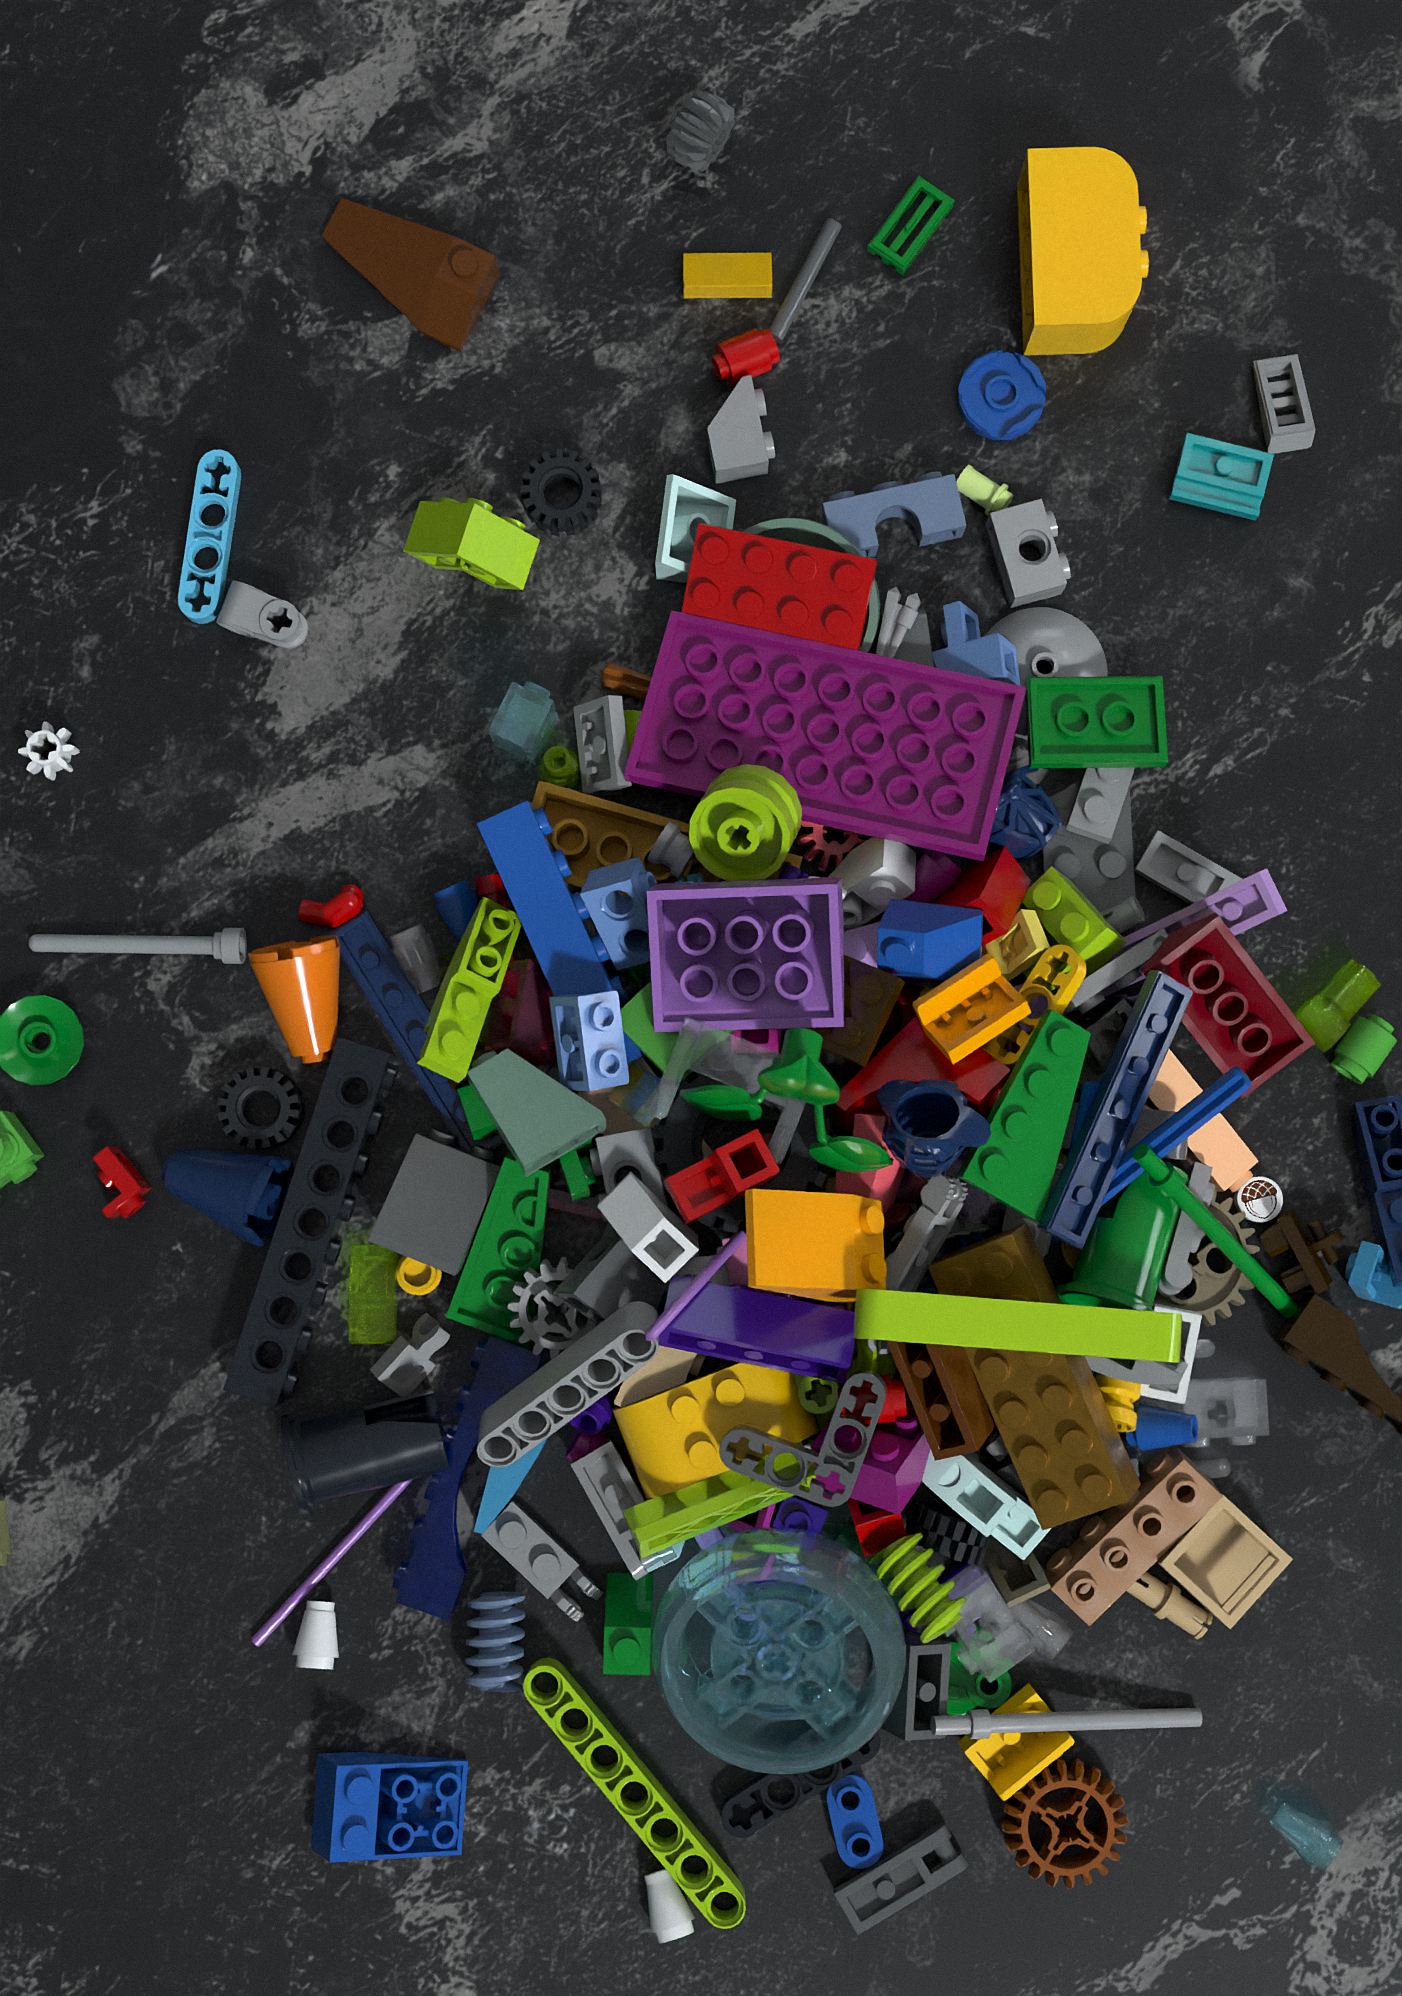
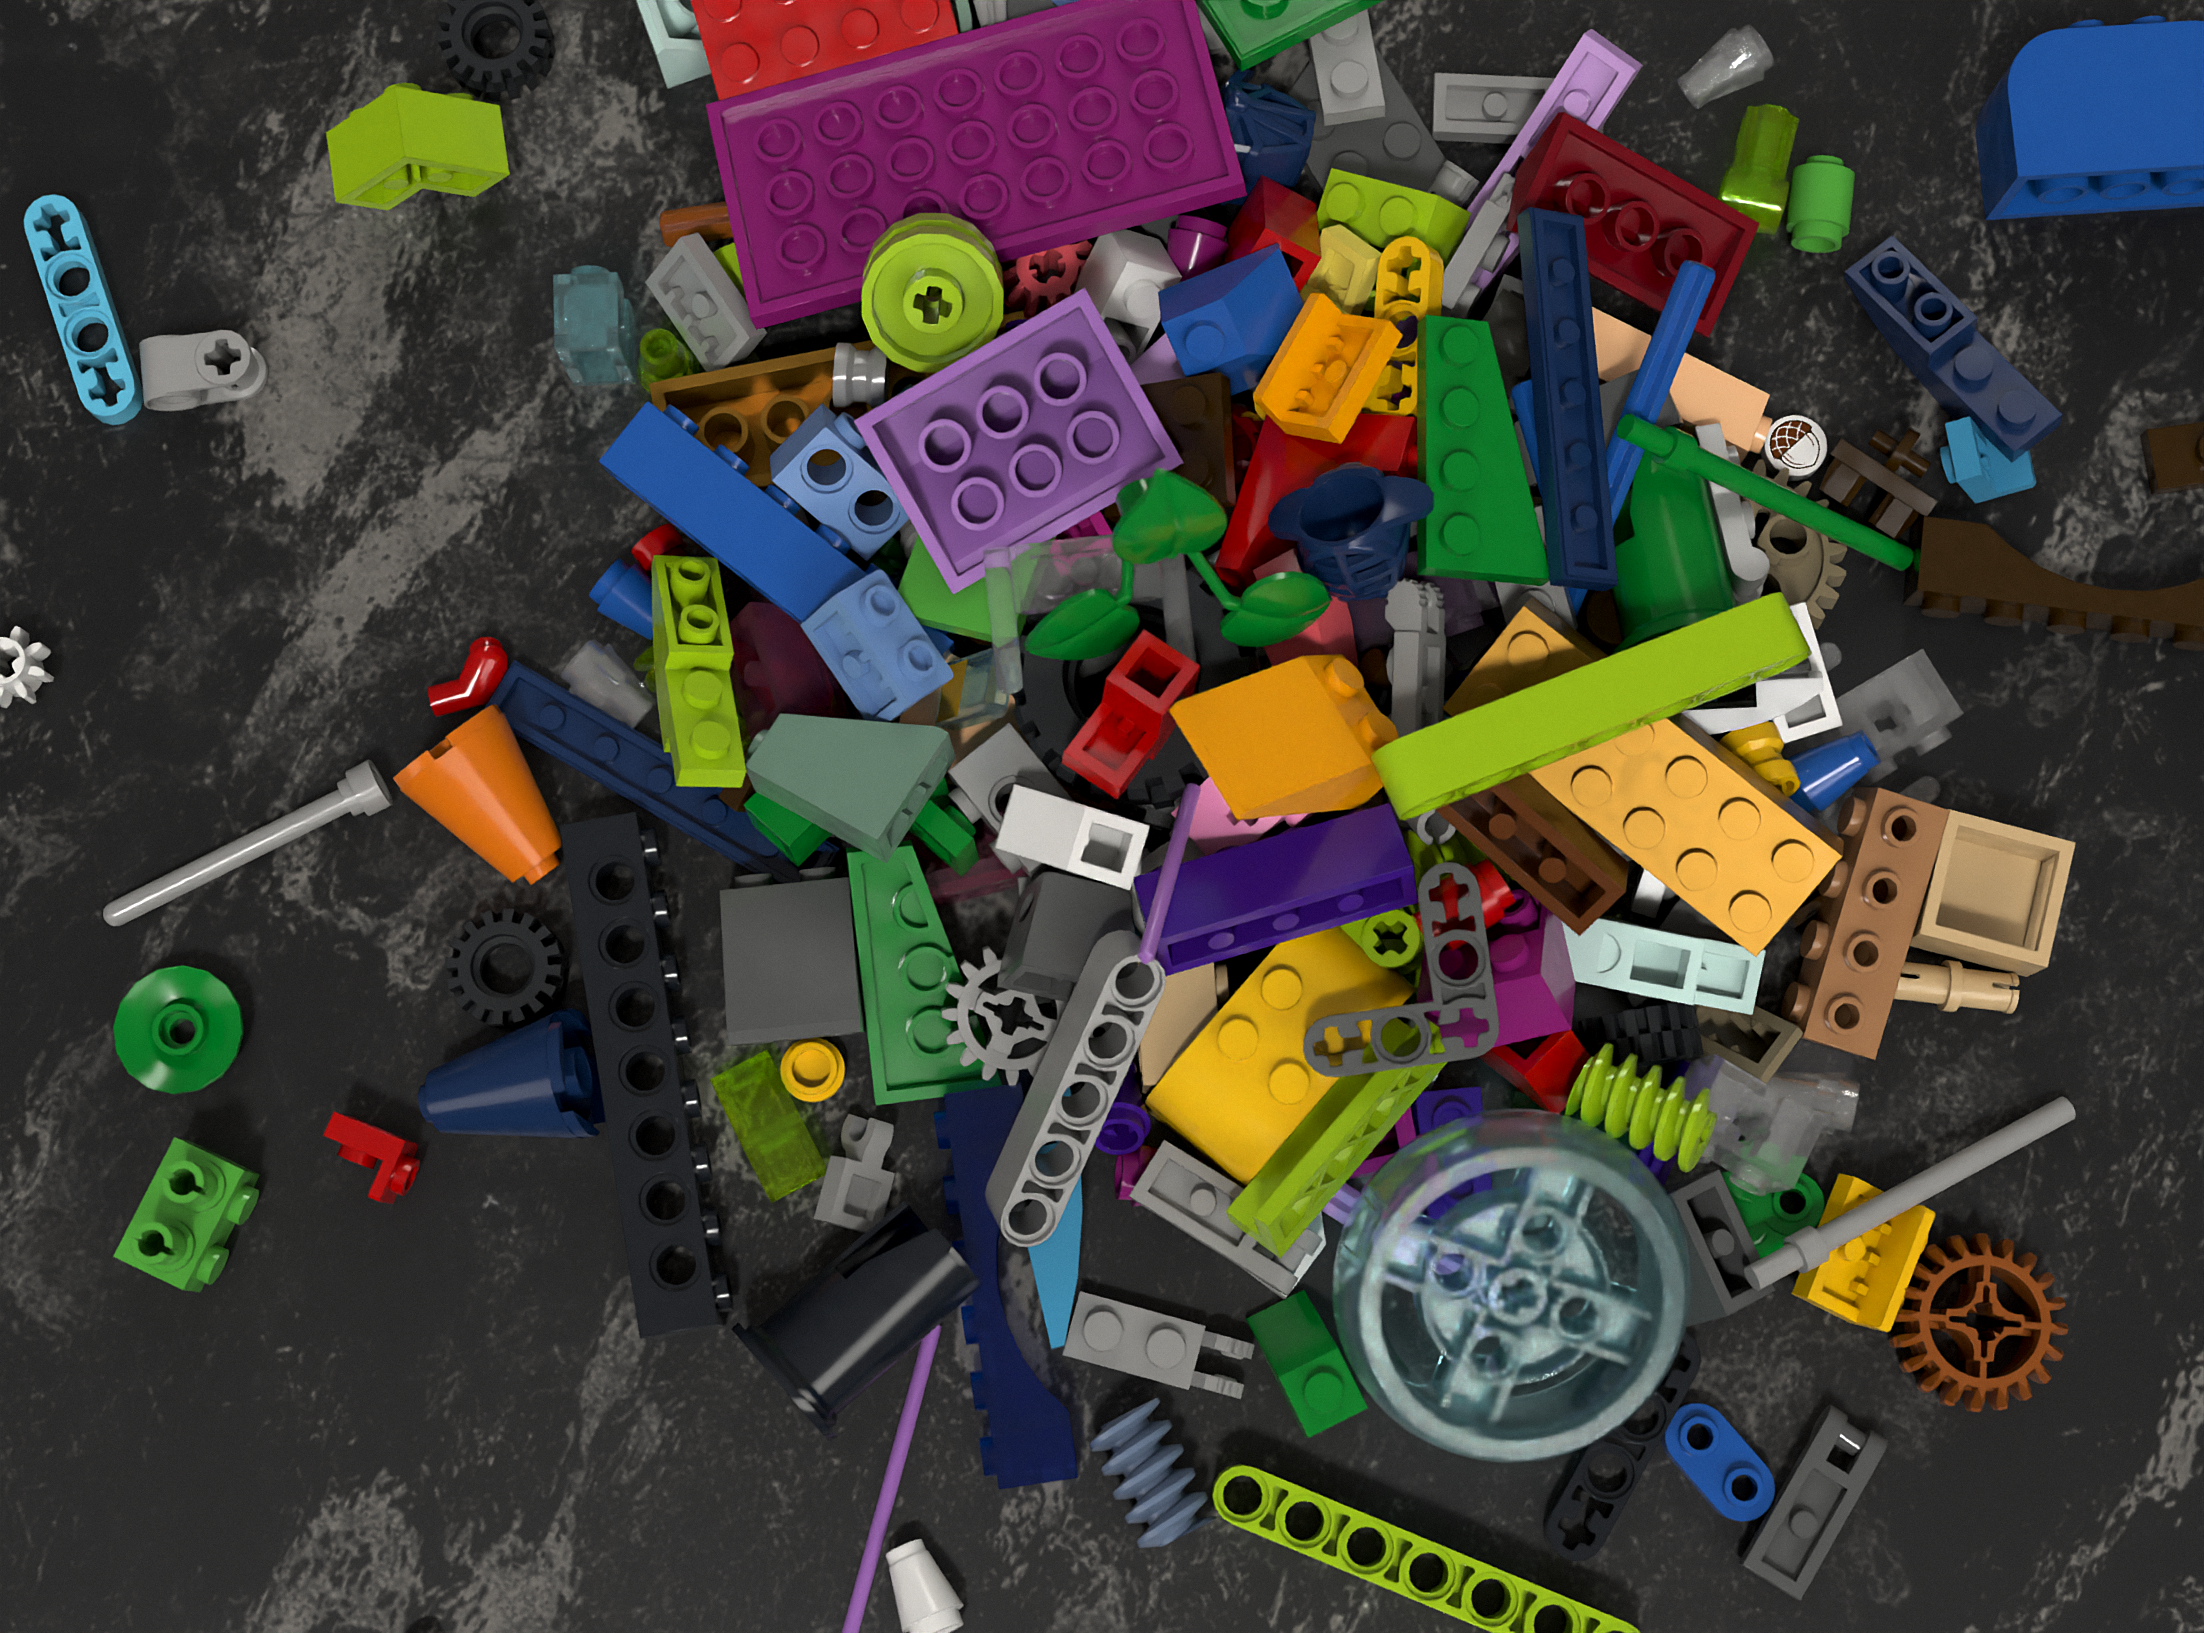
camera: 30 degrees left, 5 degrees down
none -> clear cone [1678,24,1774,109]

